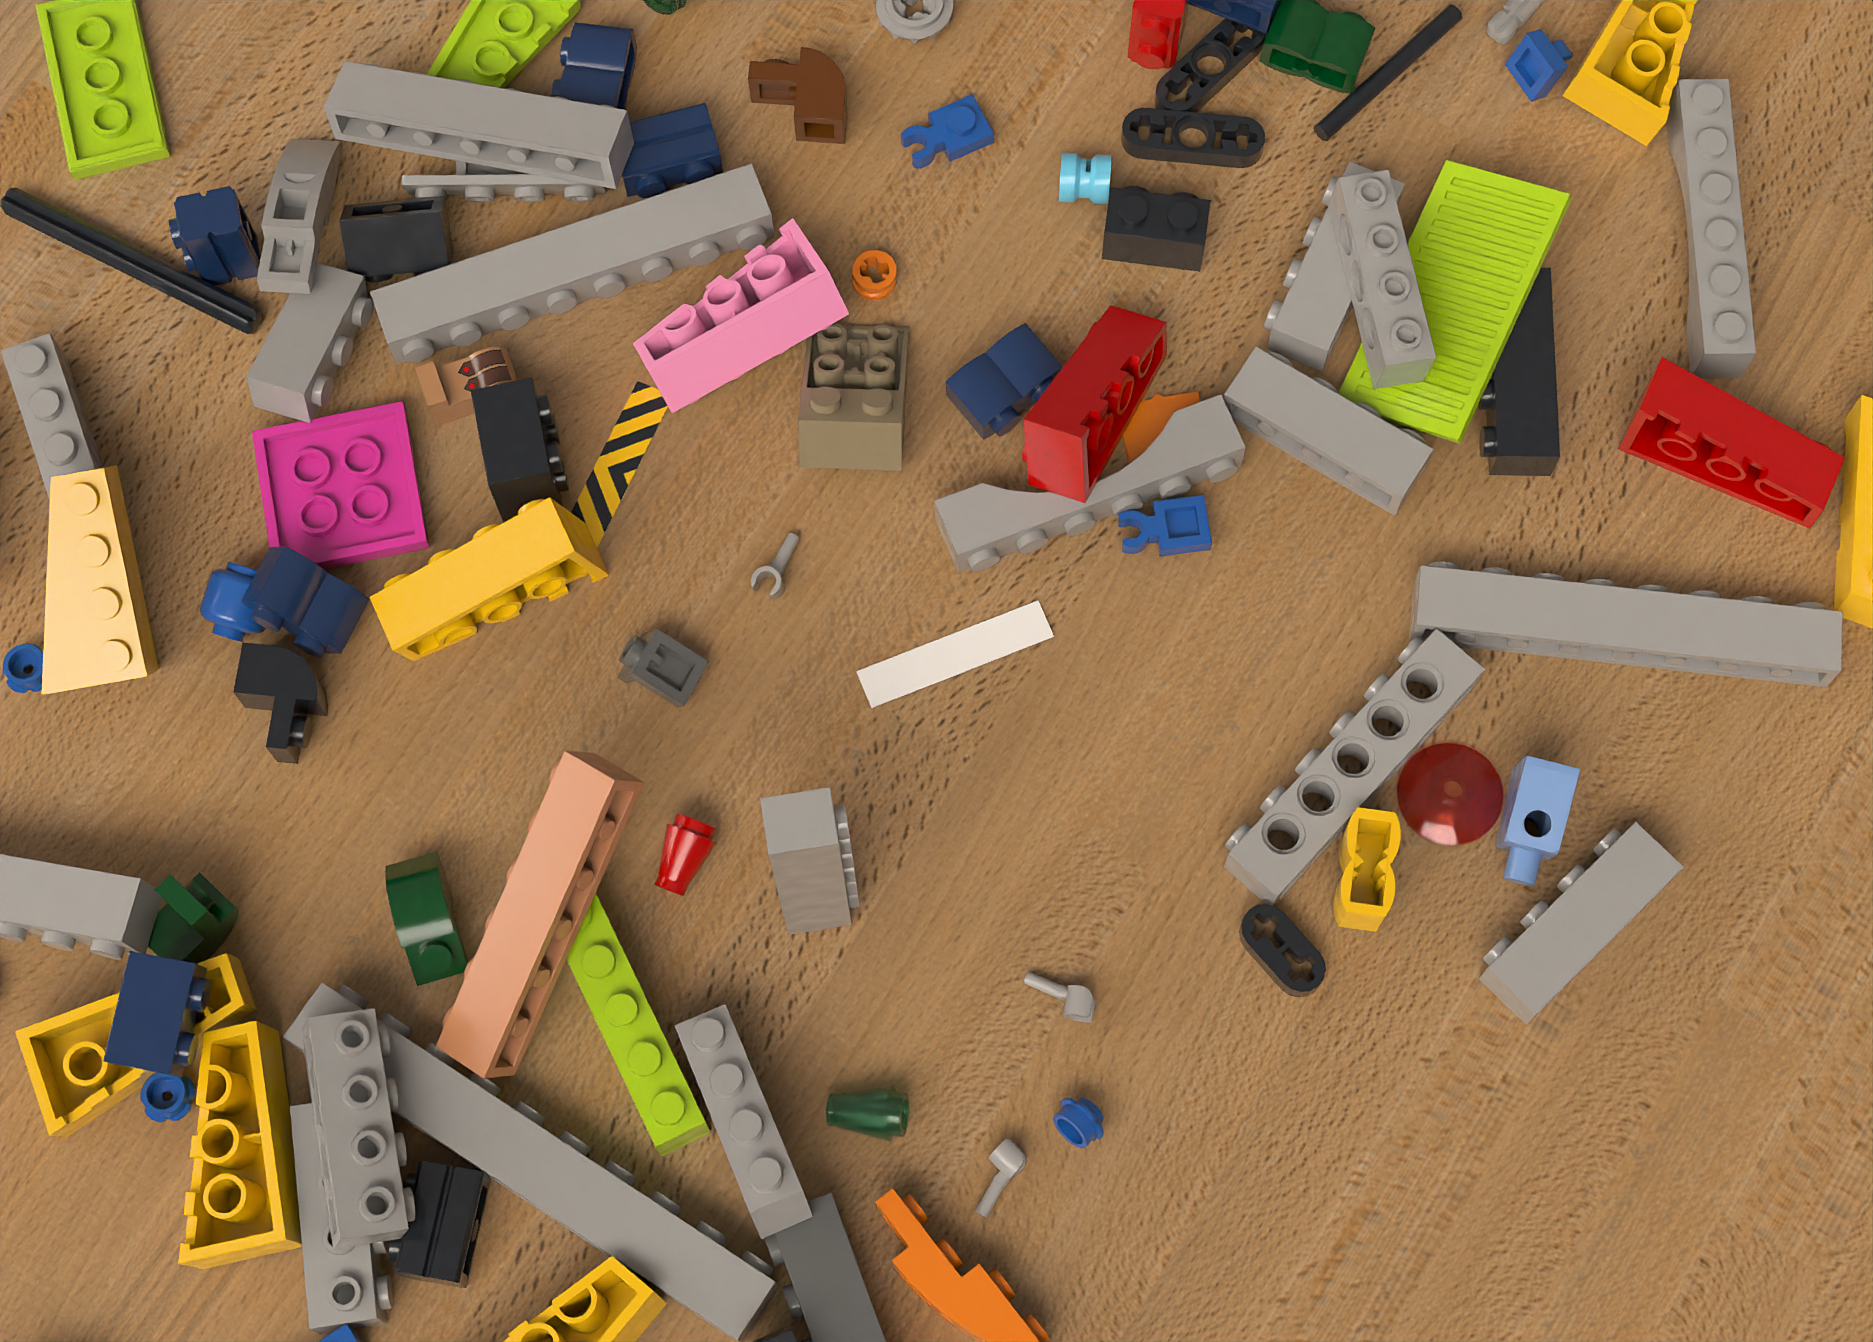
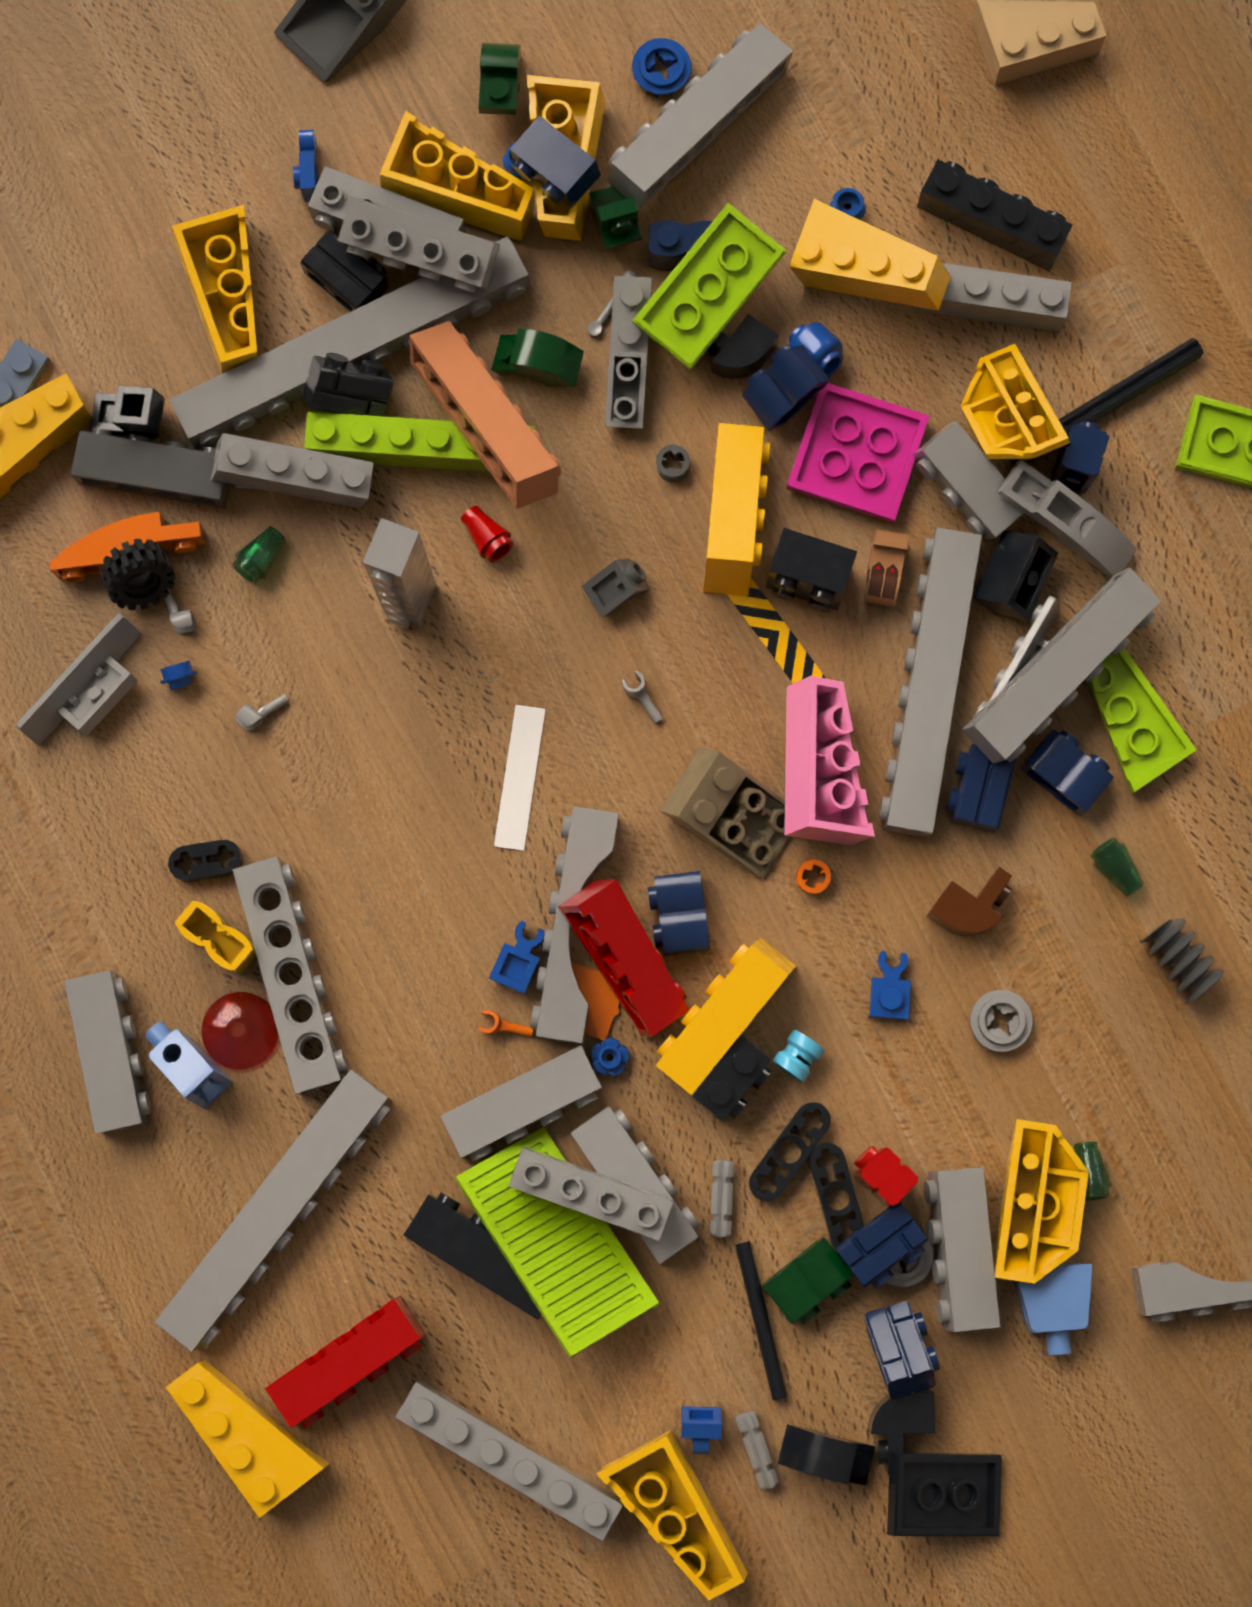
camera: 120 degrees right, 10 degrees up
none -> light grey bracket [16,613,141,745]
none -> black tyre [100,539,176,610]
none -> black brick [303,353,393,416]
none -> dark green brick [478,43,522,115]
none -> orange hand [478,1010,534,1037]
none -> light grey hinge [587,270,637,338]
none -> blue plate [591,1038,629,1077]
none -> light grey slope [605,275,652,429]
none -> lime tile [632,203,787,371]
none -> dark blue brick [649,221,713,271]
none -> yellow wedge [655,937,796,1095]
none -> dark grey bush [656,445,690,482]
none -> light grey axle [710,1160,734,1238]
none -> yellow wedge [961,344,1070,460]

